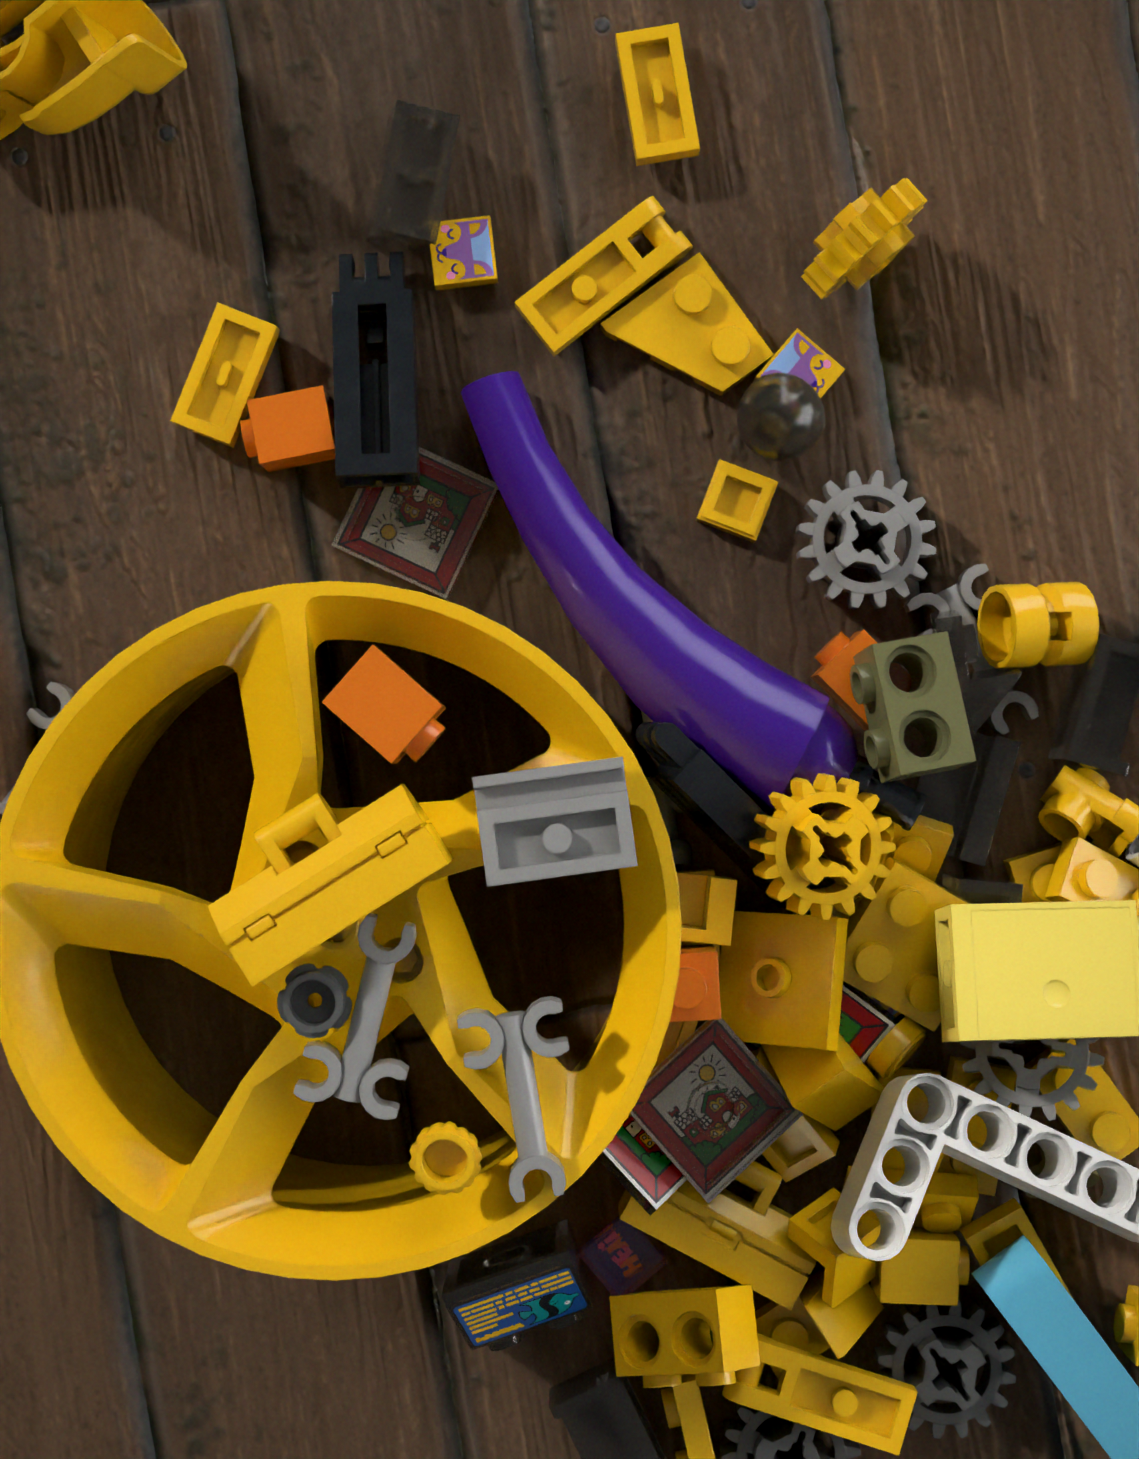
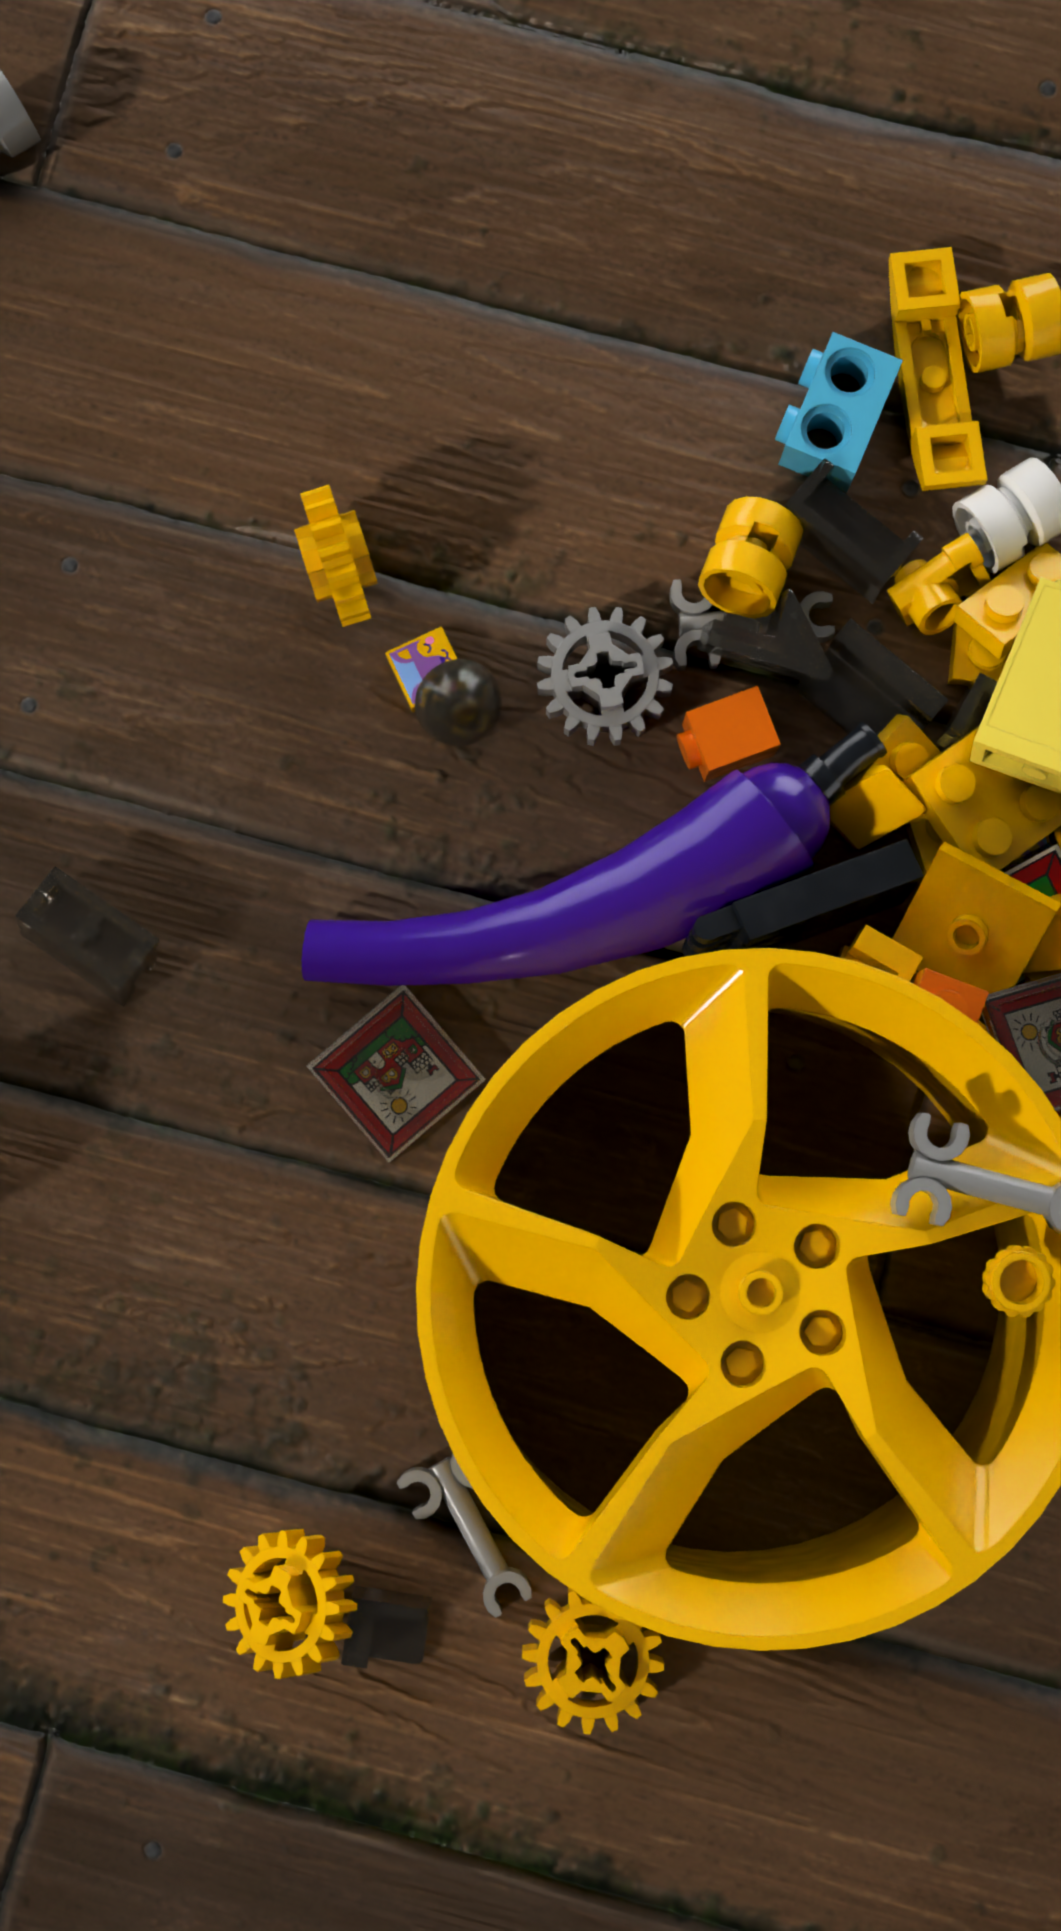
camera: 65 degrees left, 5 degrees down
yellow plate [170,302,280,448] -> none
yellow piece [207,784,454,987] -> none
orange brick [240,385,335,472] -> none
dark grey plate [277,963,352,1038] -> none
light grey bar [293,913,417,1120] -> none
orange brick [322,644,446,764] -> none
black hinge [332,251,420,489] -> none
tile [427,215,498,290] -> none
light grey plate [472,757,638,887] -> none
yellow plate [514,196,693,357] -> none
yellow wing [600,252,774,396] -> none
yellow plate [615,23,700,166] -> none
yellow tile [696,459,779,543] -> none
yellow gear [749,773,896,920] -> none
olive brick [850,631,977,783] -> none

